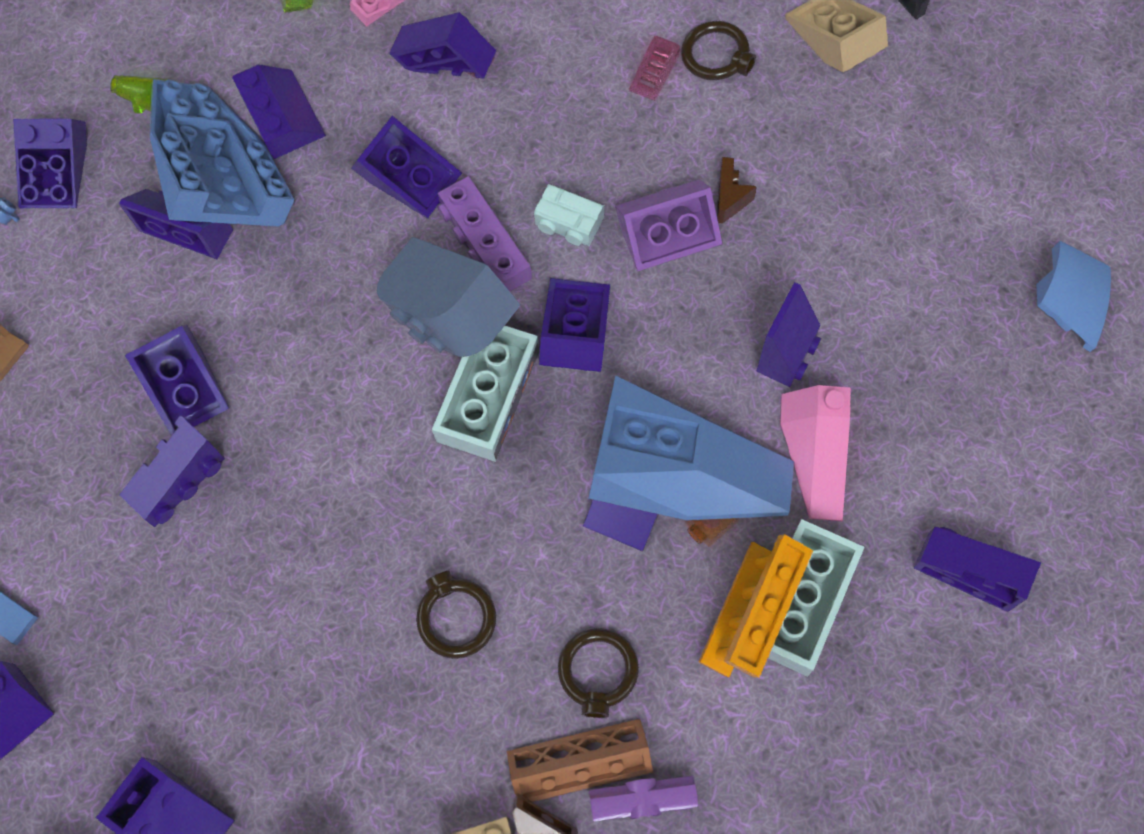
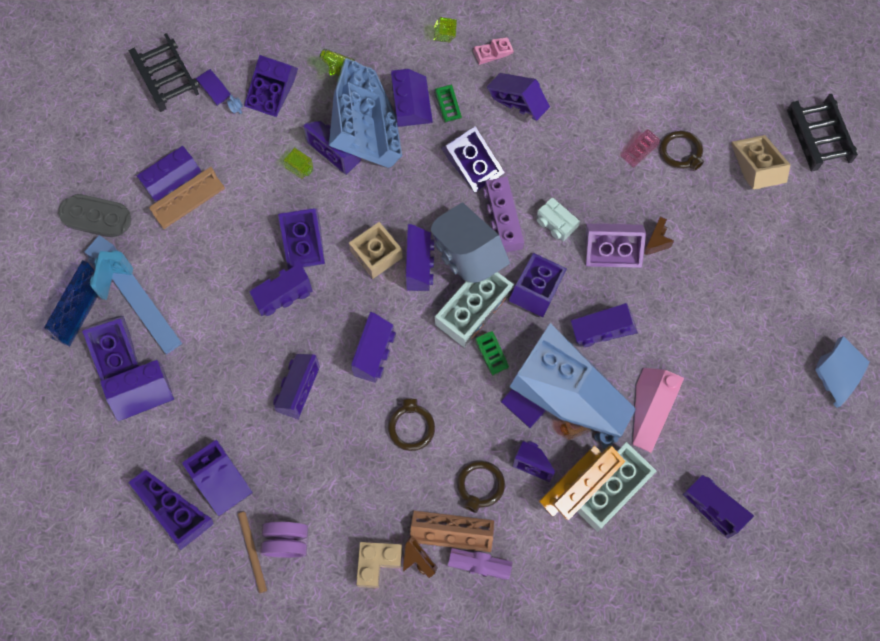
camera: 15 degrees right, 0 degrees up
dark purple slope [756,282,822,387] -> none
none -> dark purple slope [273,354,320,420]
none -> clear neon green brick [283,147,313,179]
none -> tan brick [349,222,403,279]
none -> dark purple slope [351,312,396,383]
none -> dark purple slope [406,224,435,291]
none -> green slope [434,84,462,123]
none -> green slope [475,331,509,376]
none -> dark purple slope [512,441,555,482]
none -> dark purple wedge [571,303,638,347]
none -> medium blue plate [595,432,619,449]

